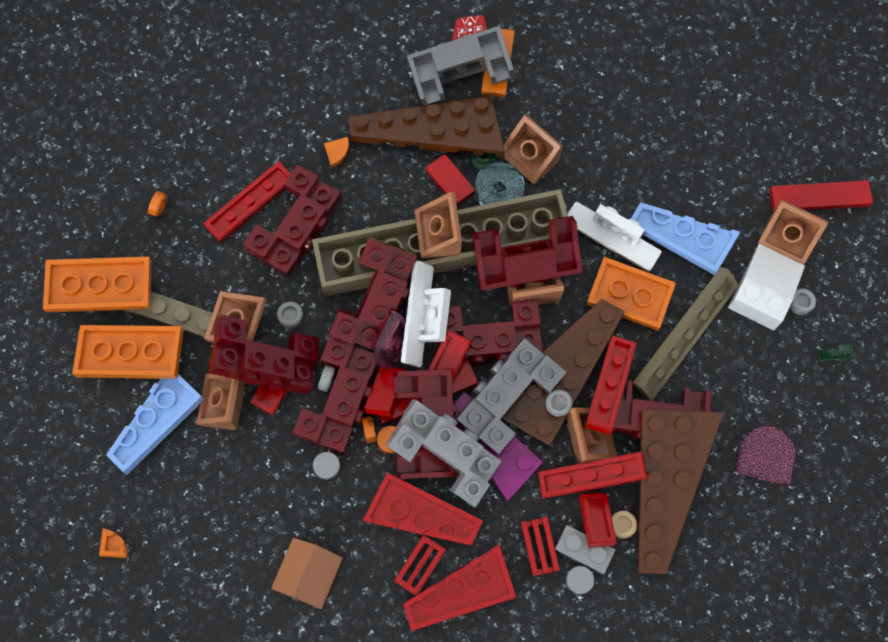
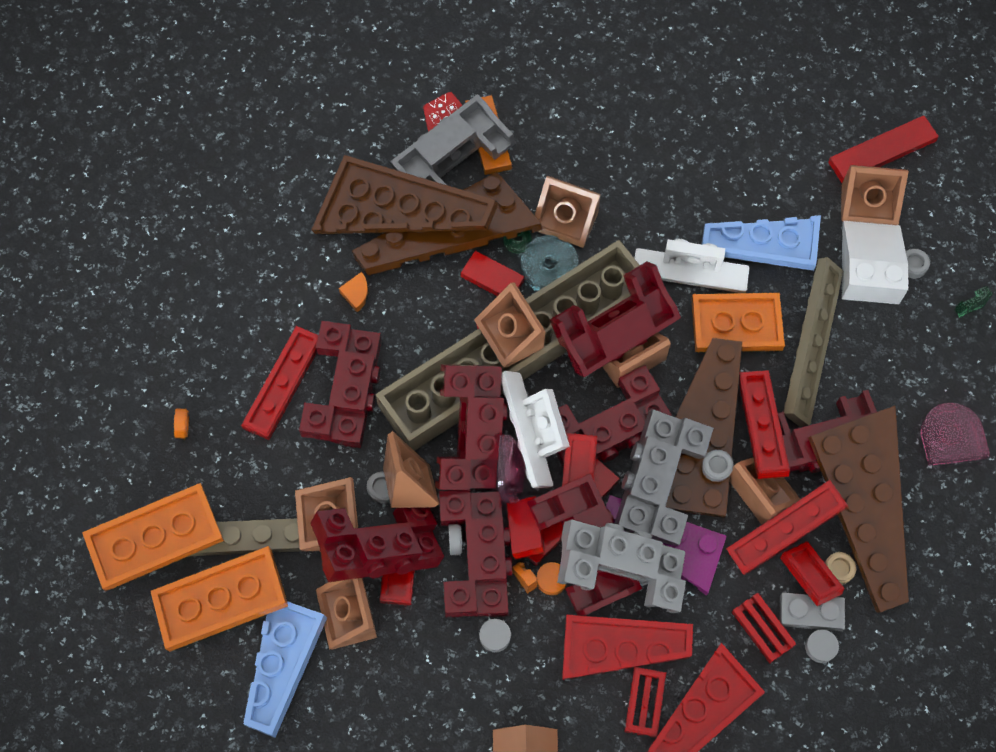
camera: 20 degrees left, 5 degrees down
none -> reddish brown wing [311,155,498,234]
none -> nougat slope [383,431,439,508]

